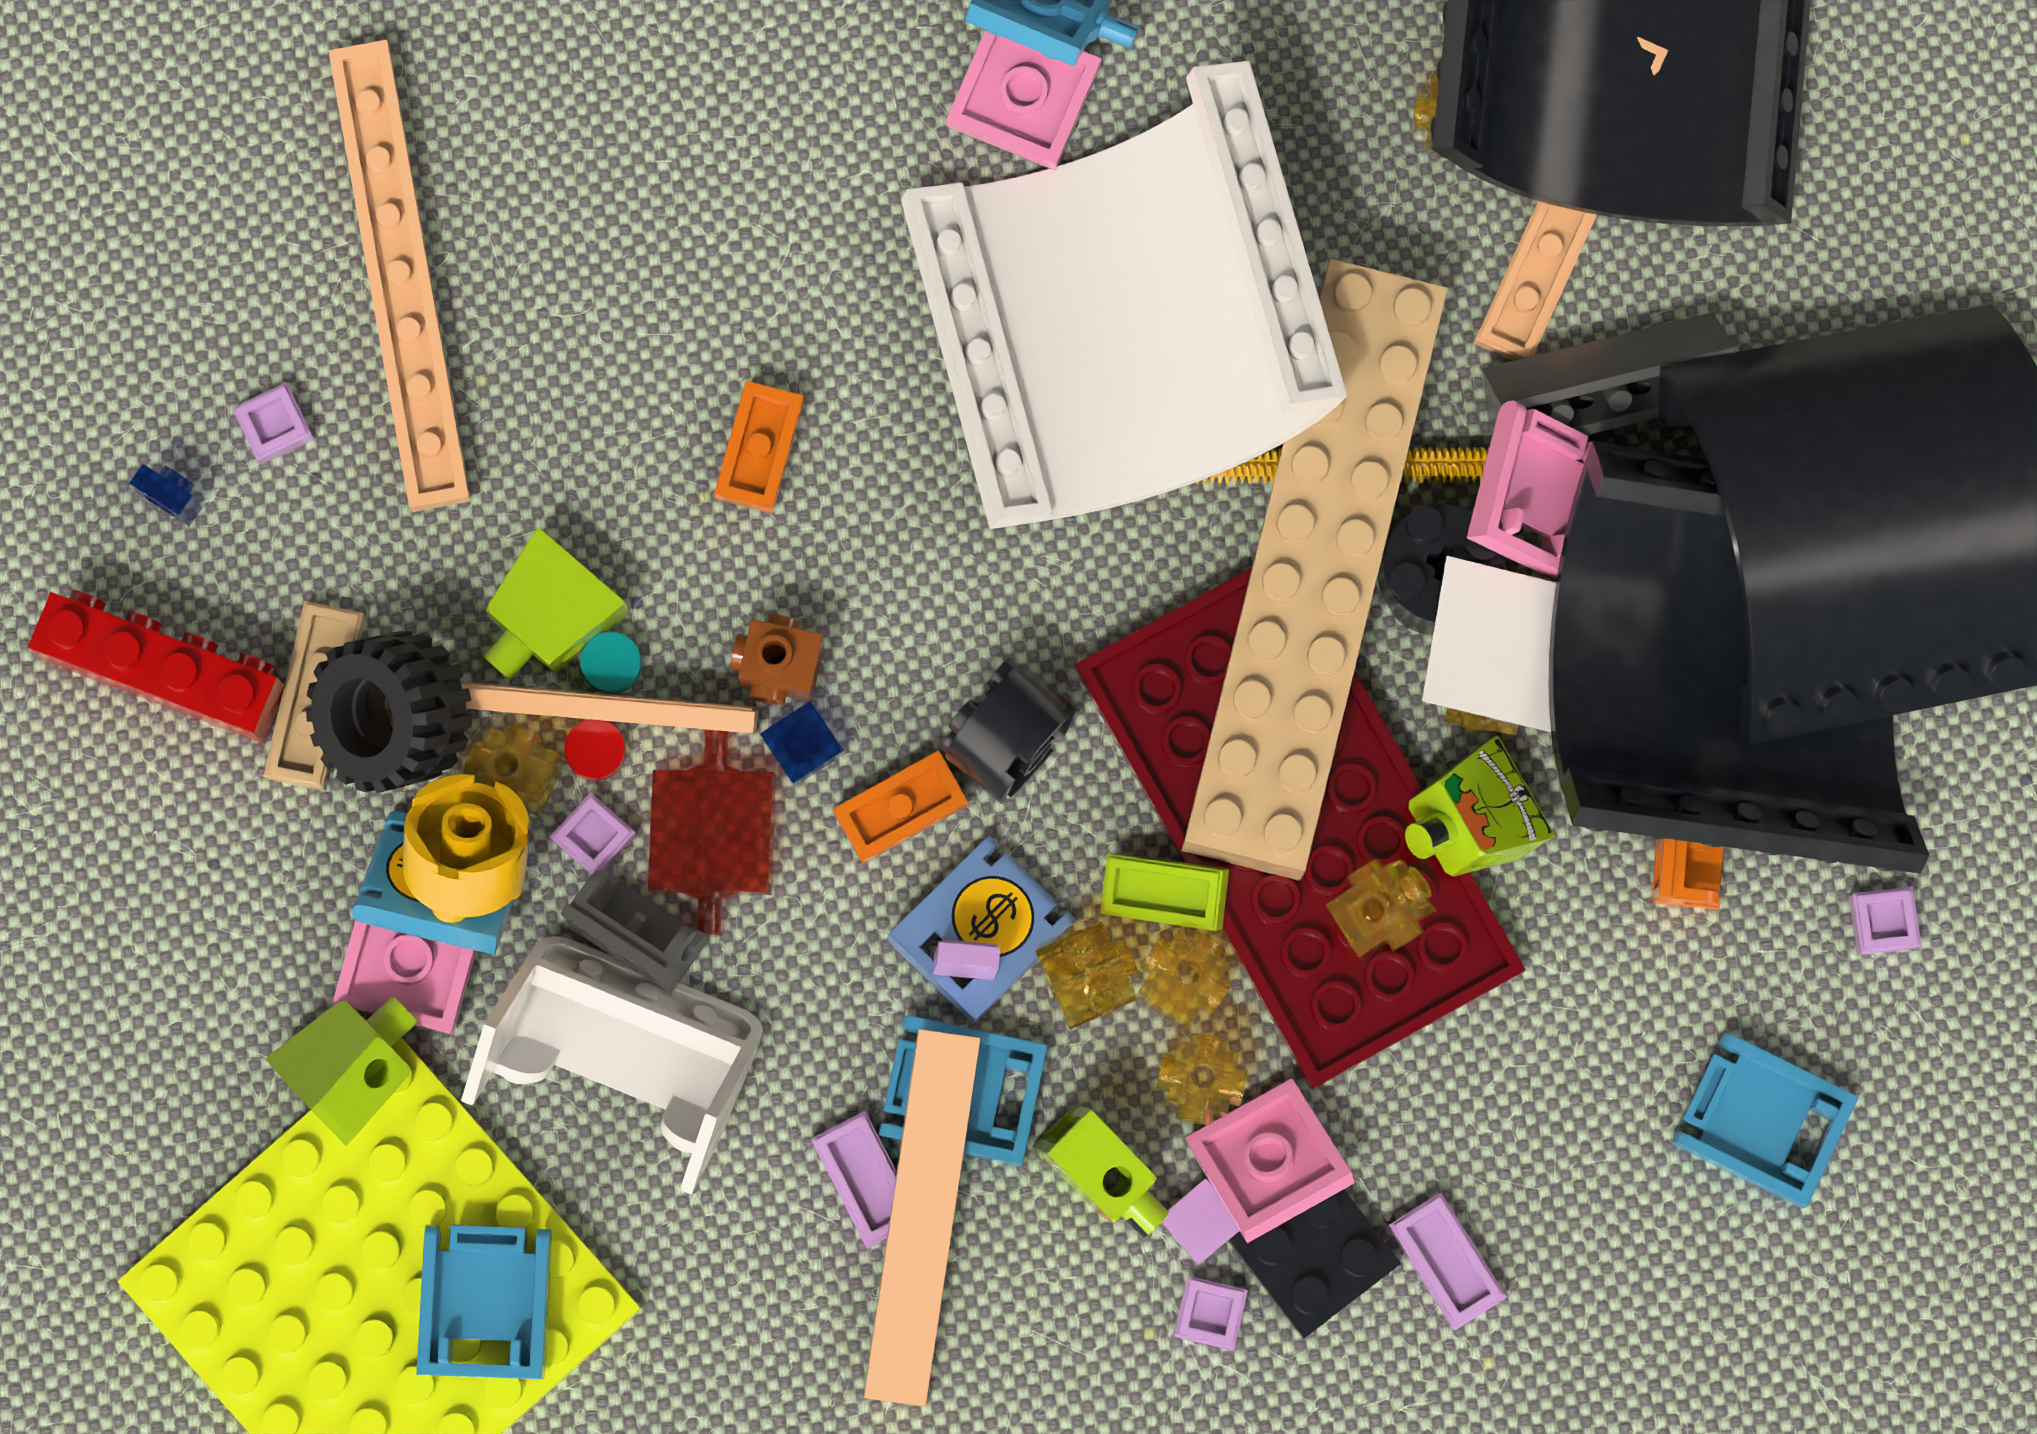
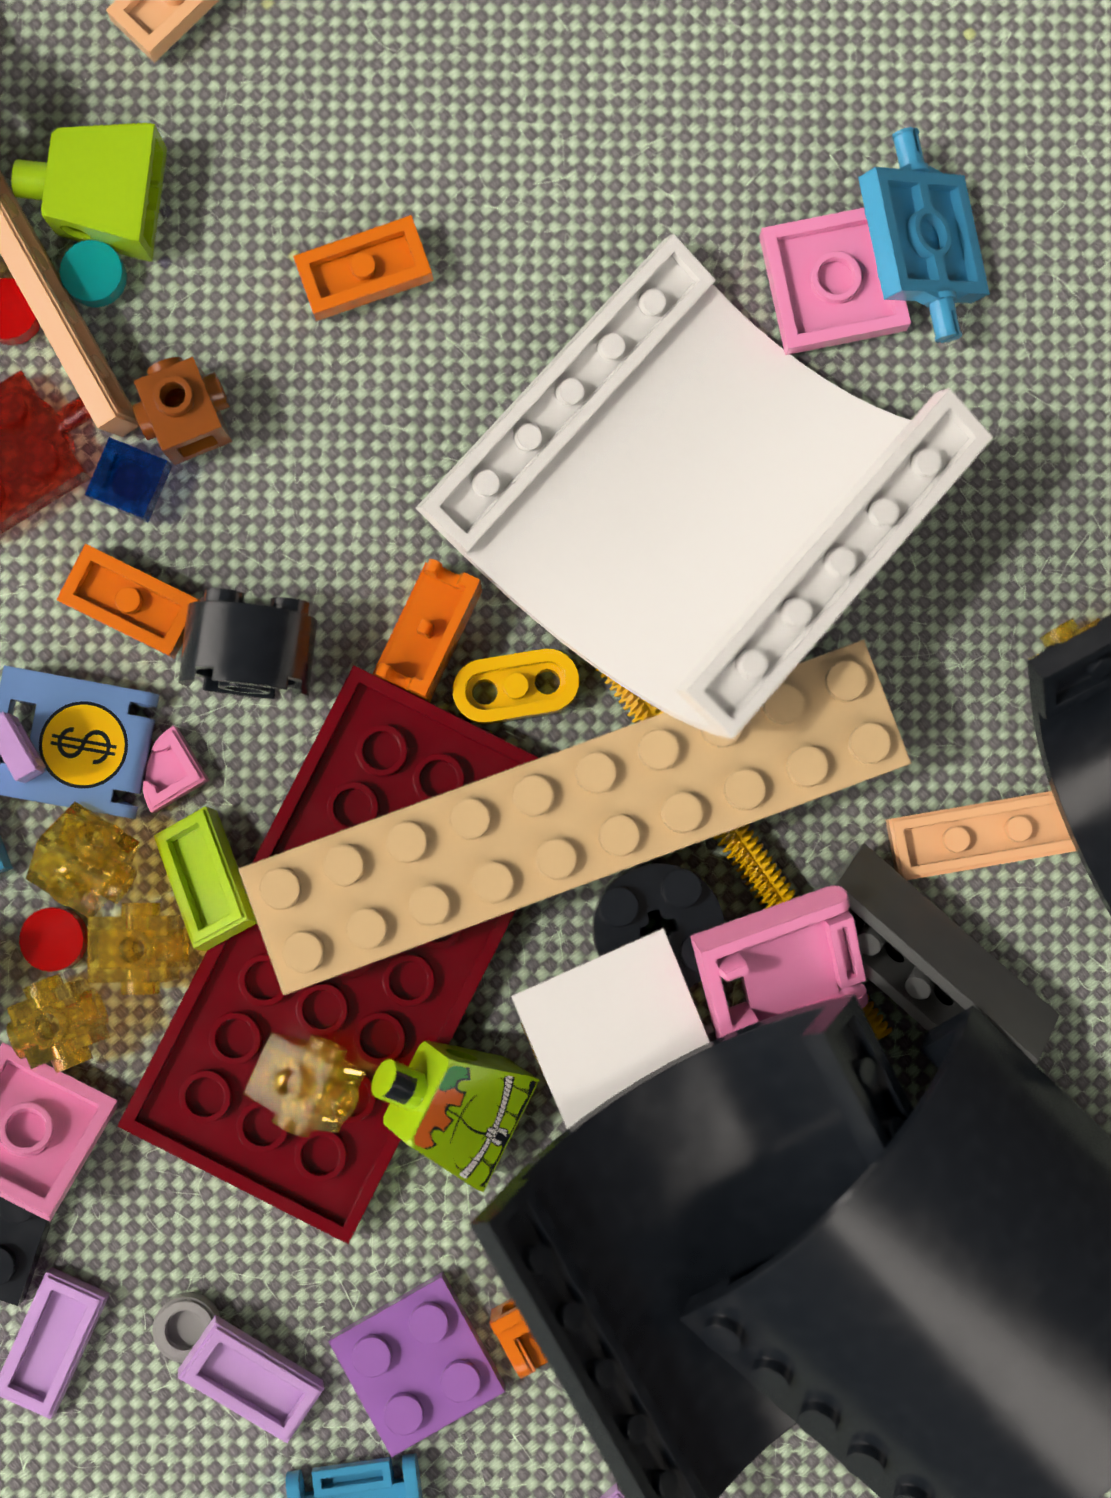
camera: 55 degrees right, 5 degrees up
none -> red tile [19,907,89,972]
none -> bright pink tile [143,725,209,813]
none -> light grey tile [152,1292,221,1363]
none -> lavender tile [178,1315,324,1443]
none -> medium lavender plate [328,1272,506,1458]
none -> orange hinge [372,559,483,703]
none -> yellow plate [452,649,579,724]

